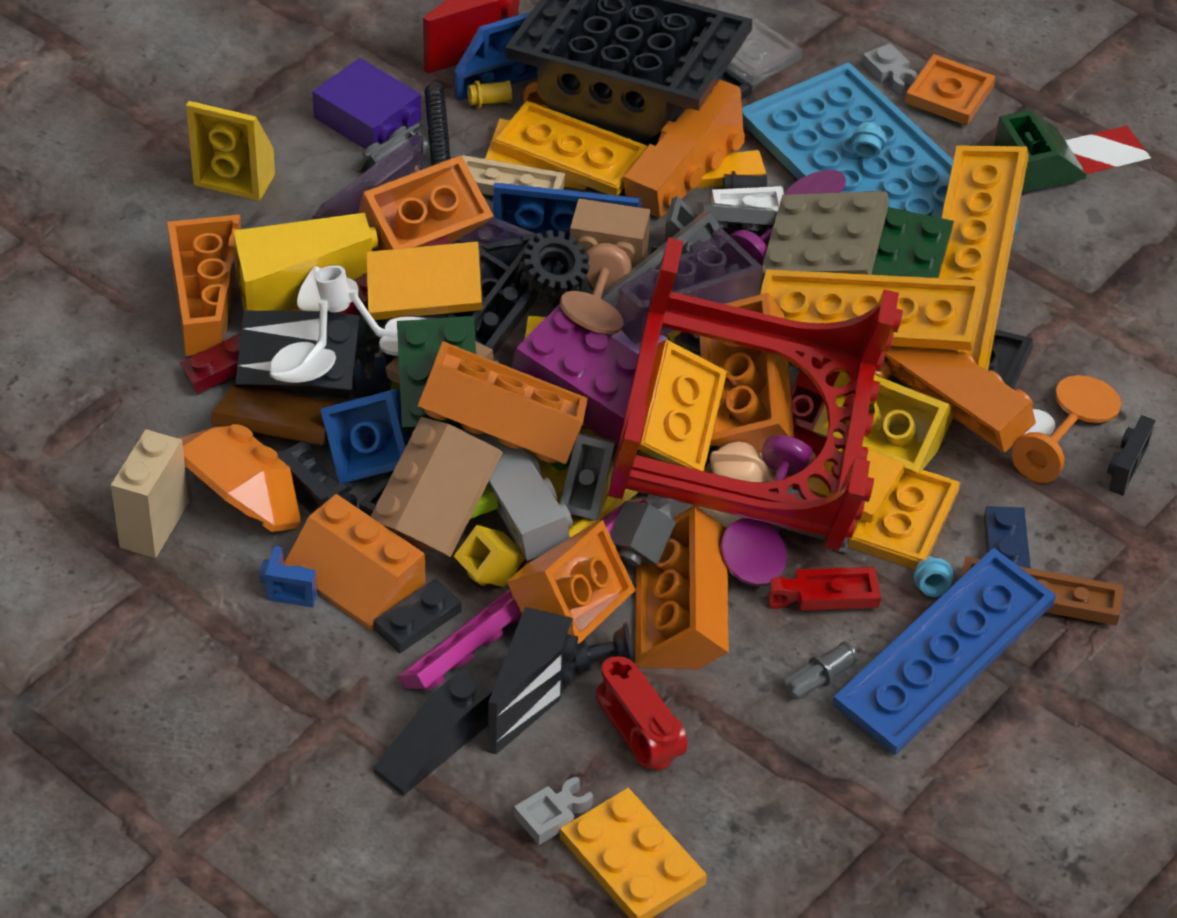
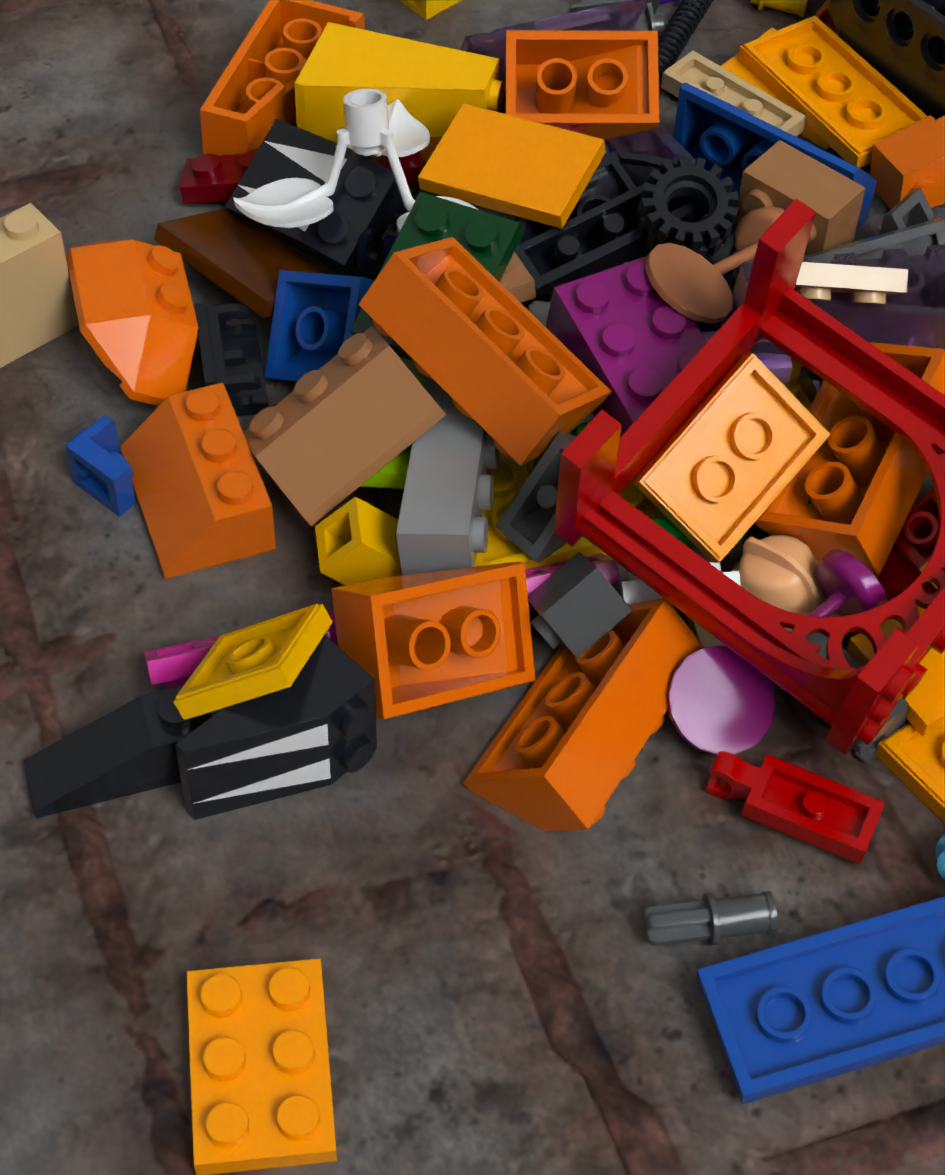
camera: 30 degrees right, 5 degrees up
black plate [374,579,462,653] -> none
light grey plate [514,777,593,845] -> none
black piece [575,622,635,673] -> none
red piece [596,656,688,770] -> none
none -> yellow tile [173,603,333,720]
none -> plate [795,262,908,305]

